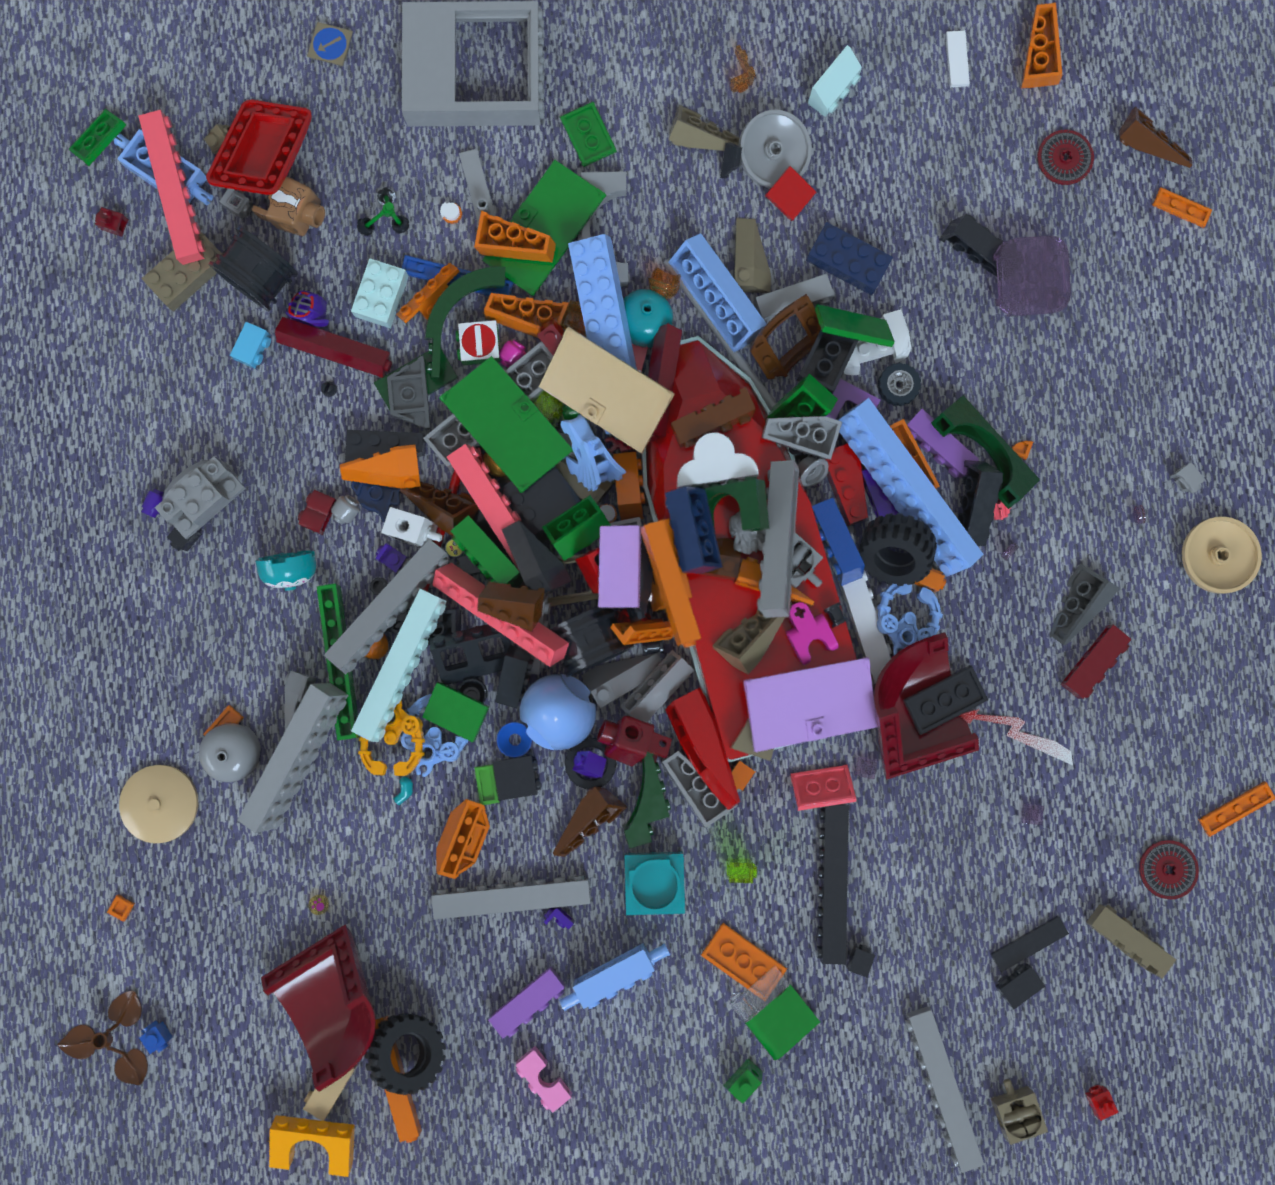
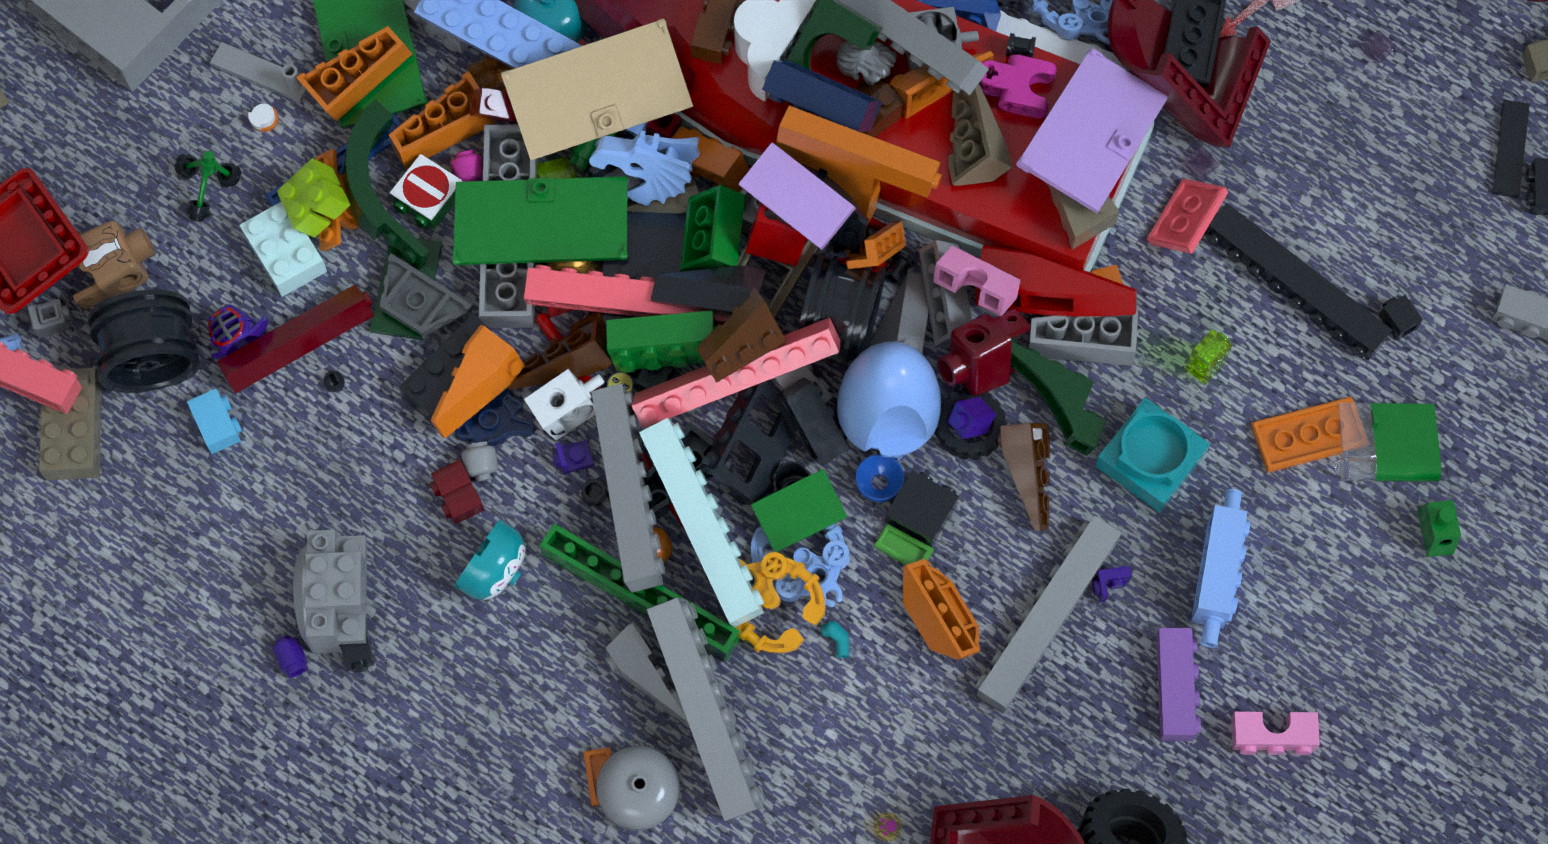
camera: 50 degrees left, 15 degrees down
none -> lime piece [277,158,350,238]
none -> bright pink arch [933,245,1020,316]

